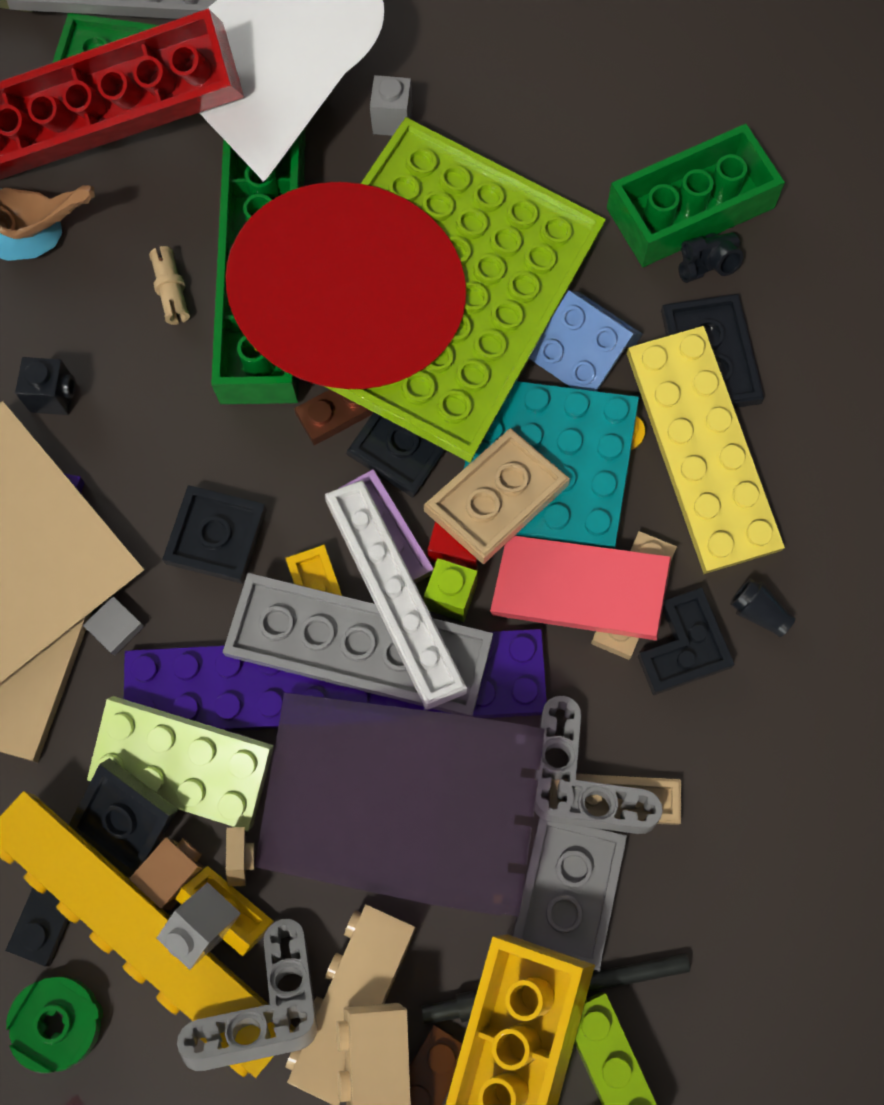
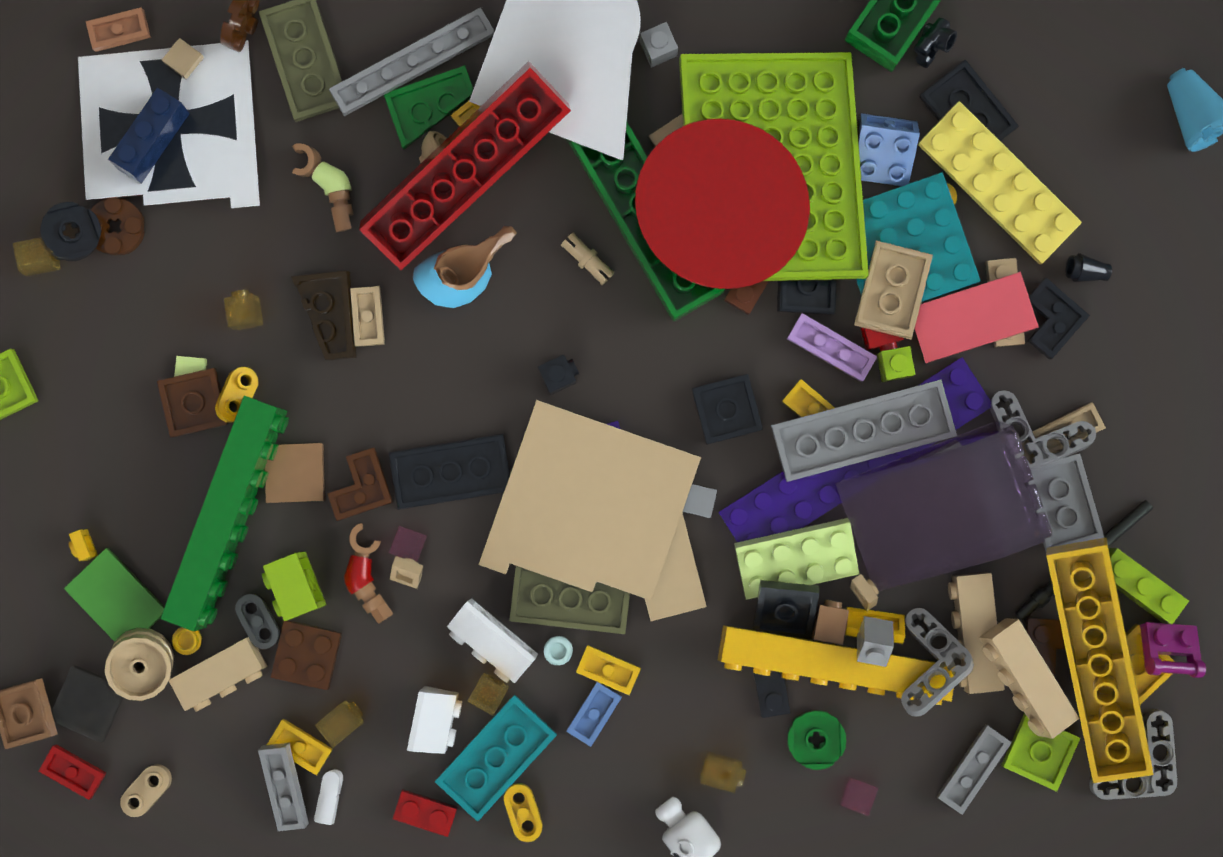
camera: 30 degrees left, 15 degrees up
white tile [325,480,467,711] -> none

